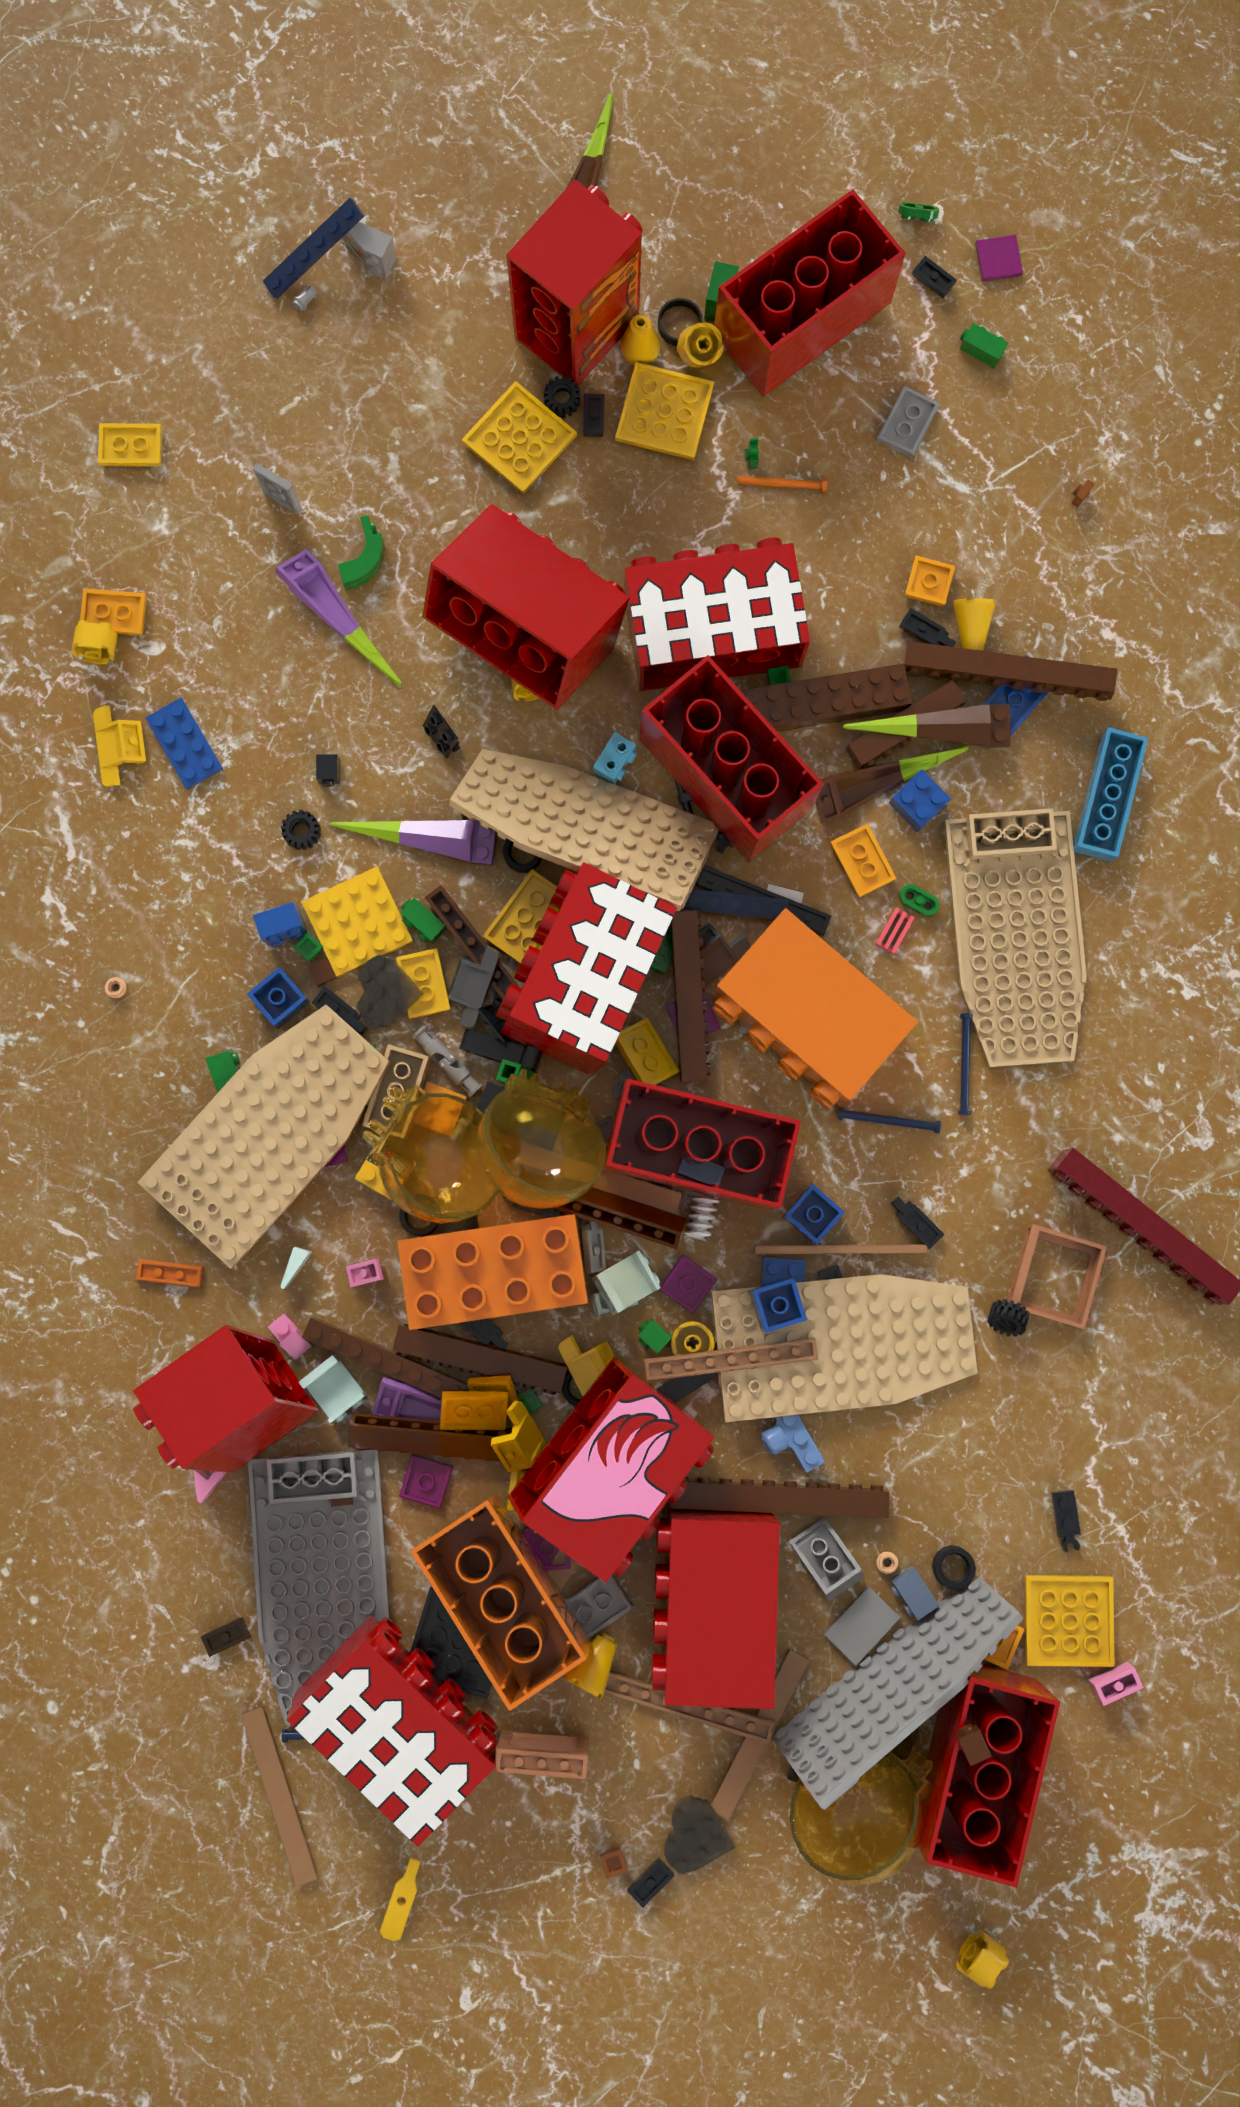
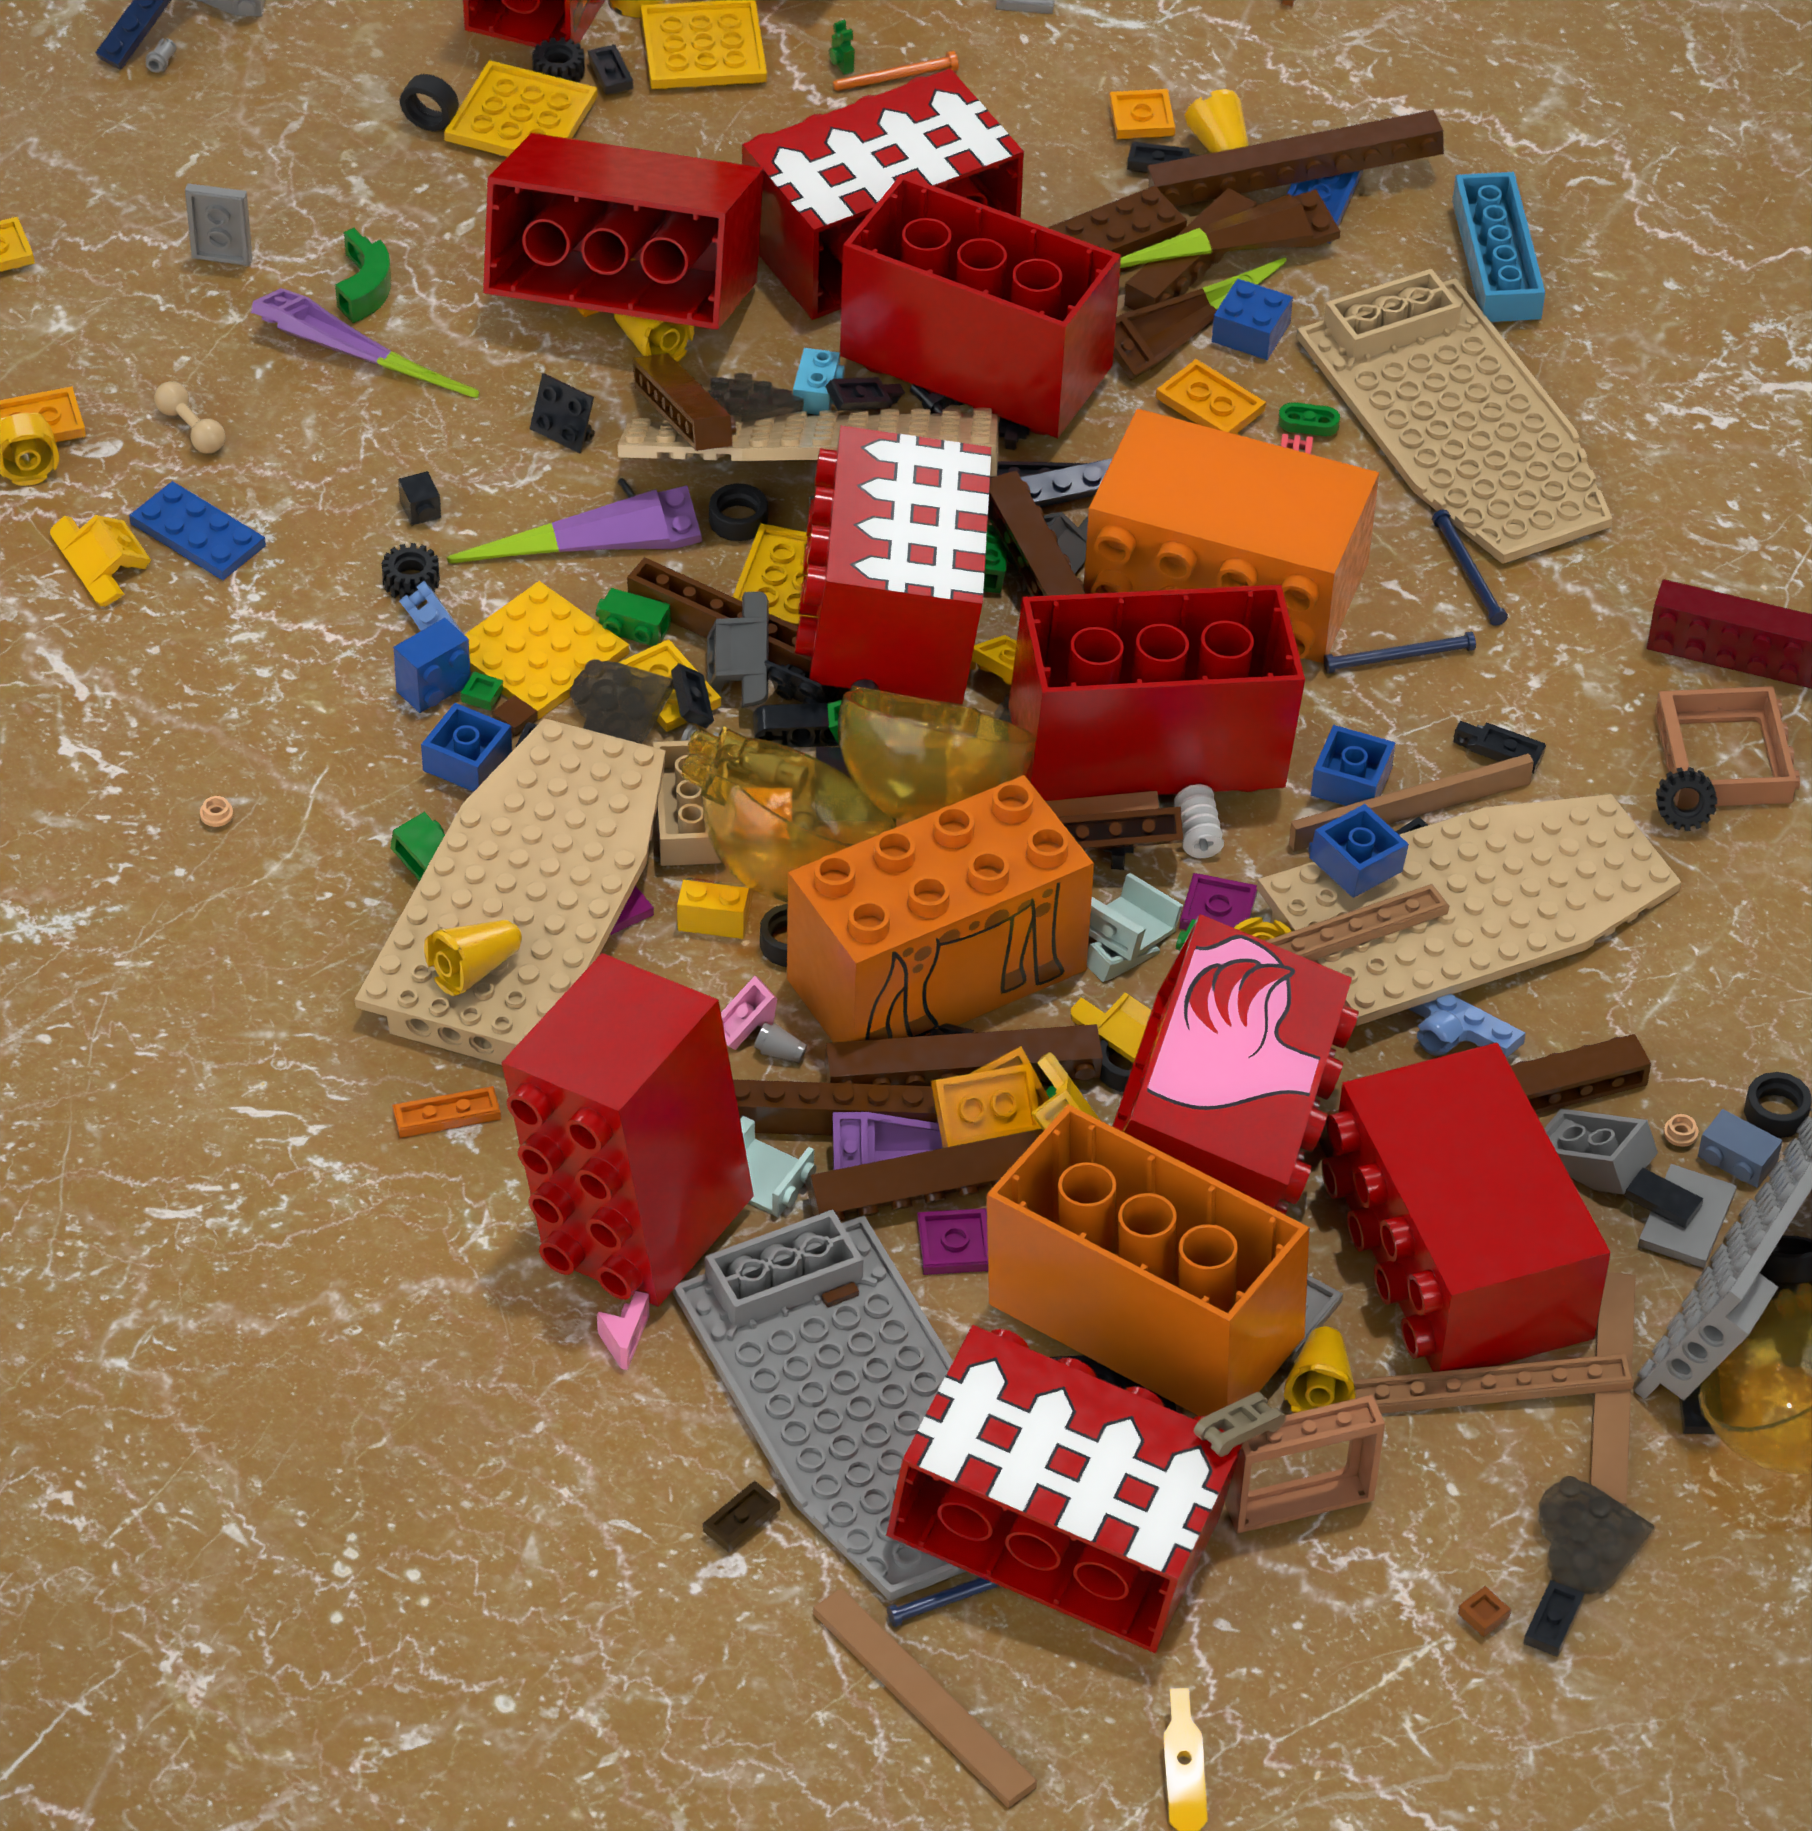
camera: 20 degrees left, 35 degrees down
none -> tan piece [154,381,226,454]
none -> black tyre [399,74,459,131]
none -> medium blue plate [399,581,464,634]
none -> yellow cone [424,920,522,996]
none -> reddish brown brick [632,353,736,451]
none -> black plate [671,663,714,729]
none -> clear smoke plate [707,373,804,422]
none -> light grey cone [754,1022,807,1063]
none -> black hinge [825,377,905,411]
none -> dark tan plate [1194,1392,1286,1457]
none -> black tile [1624,1167,1704,1228]

